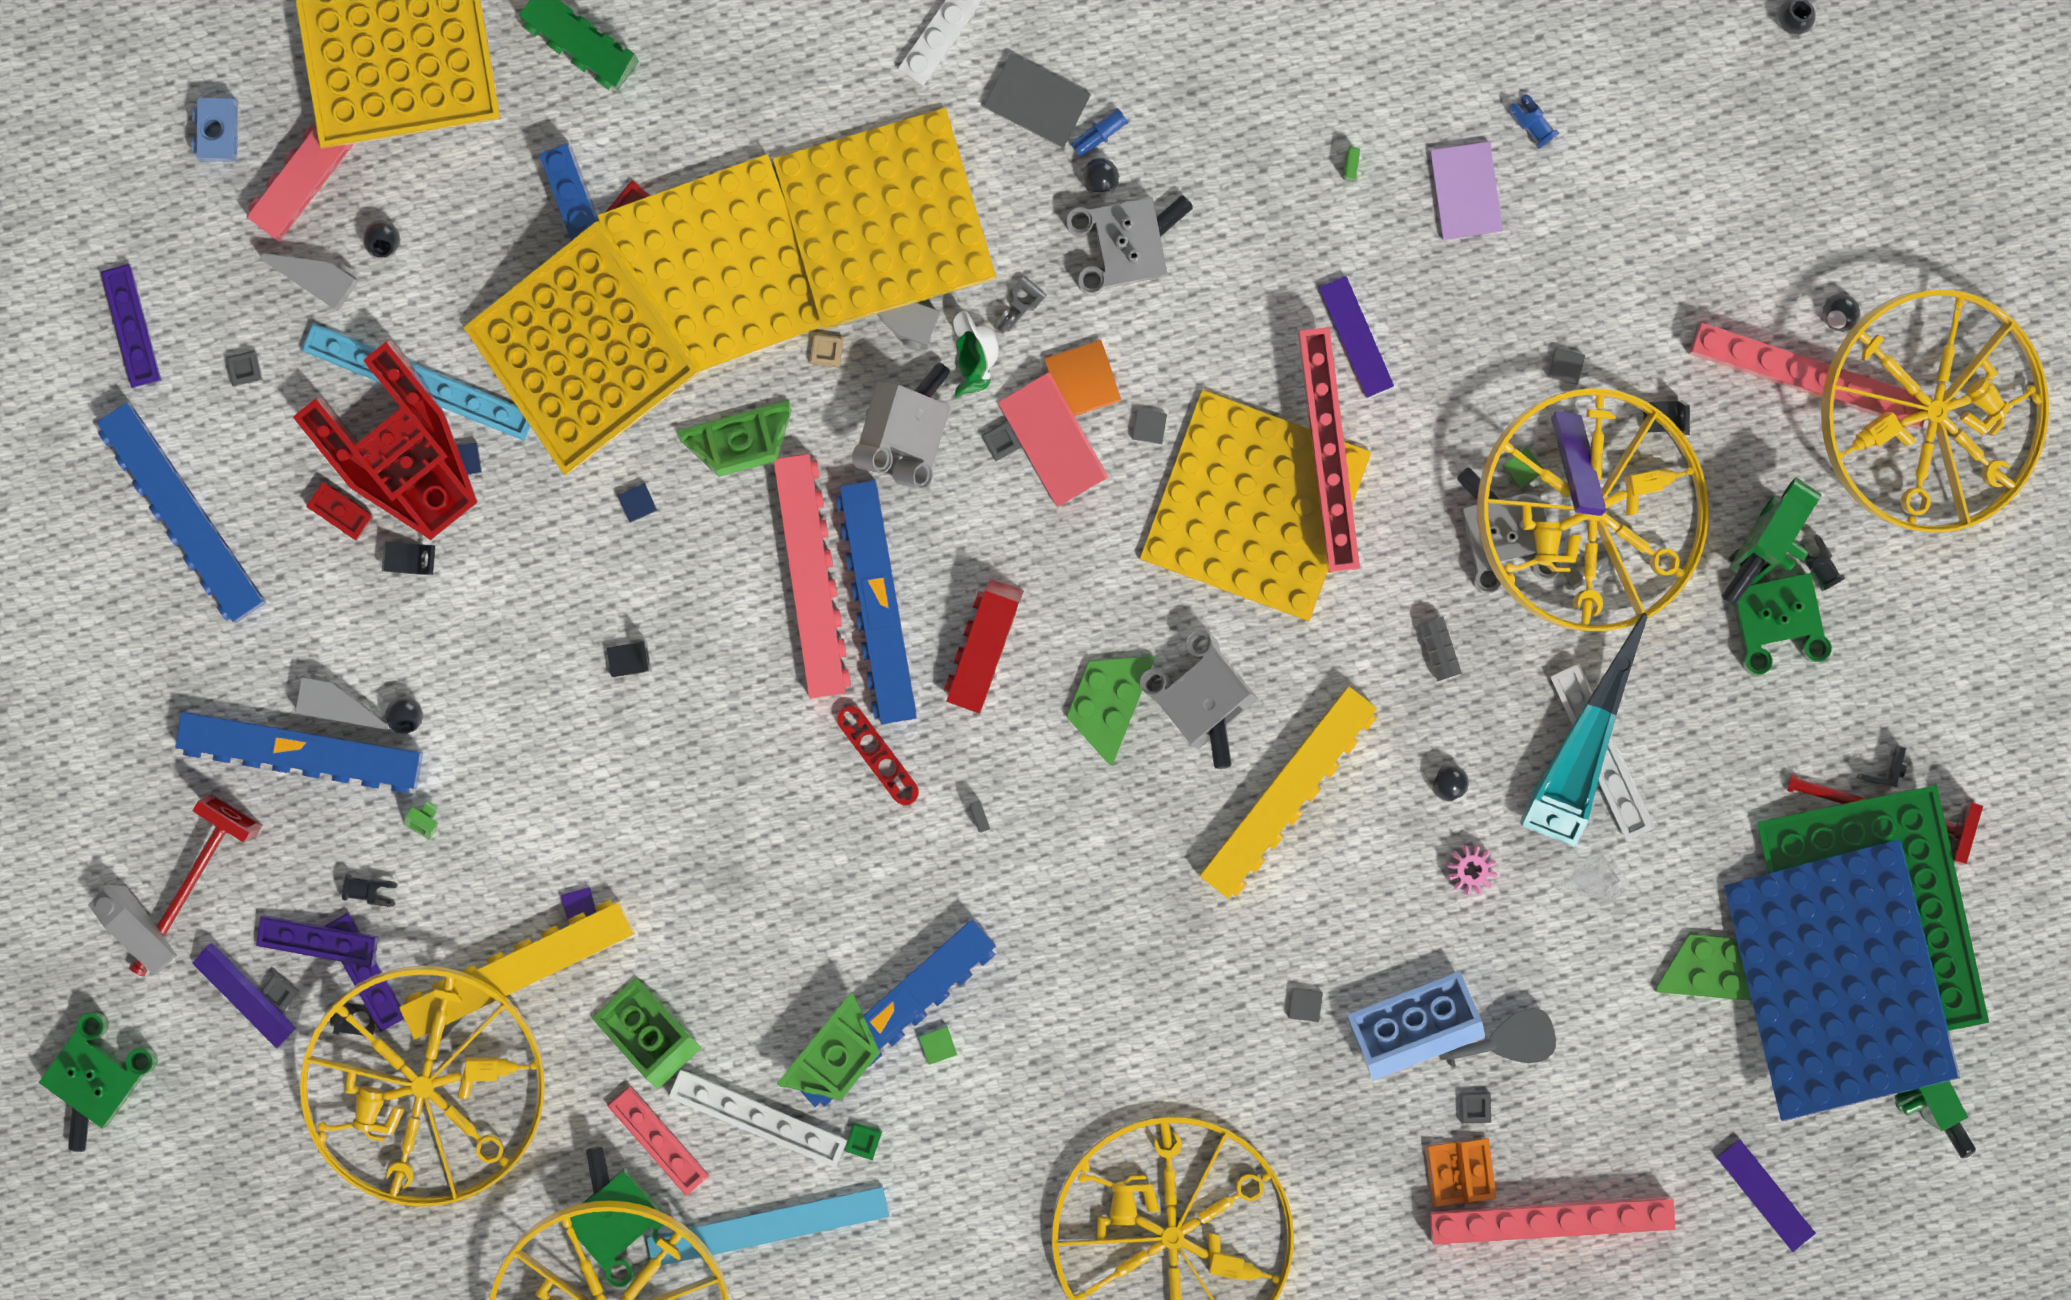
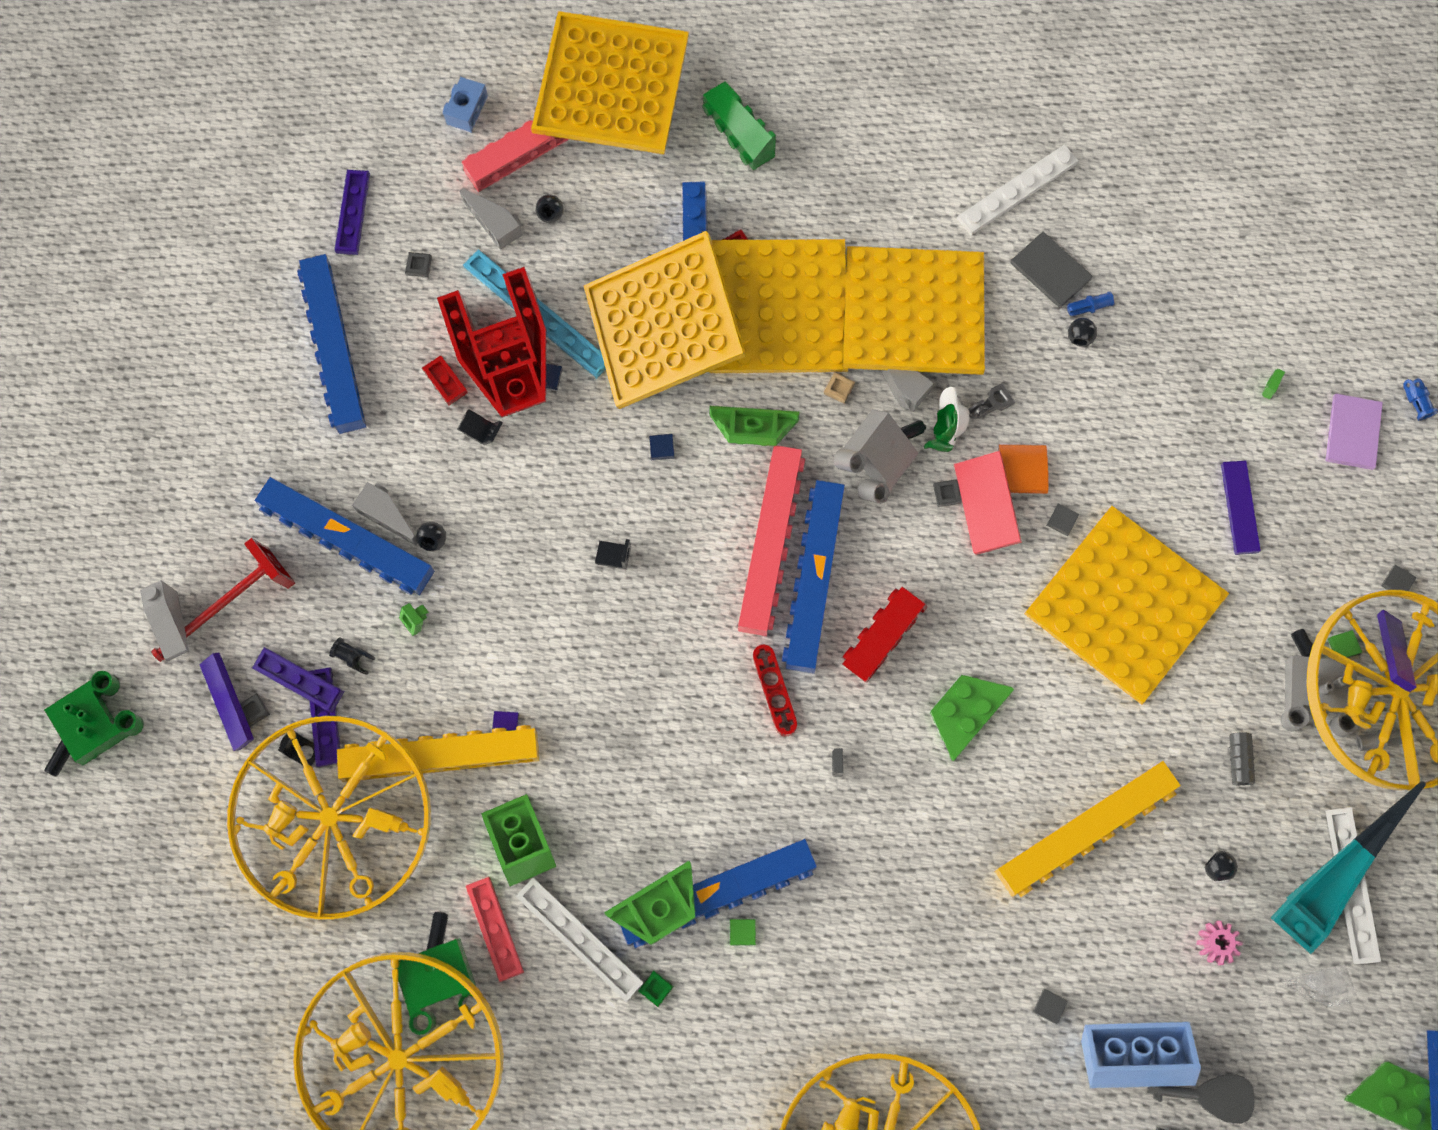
camera: 25 degrees right, 15 degrees down
medium azure tile [647,1186,889,1266] -> none
light grey piece [1067,195,1193,296] -> none
light grey piece [1140,630,1258,769] -> none
coral brick [1298,327,1360,573] -> none

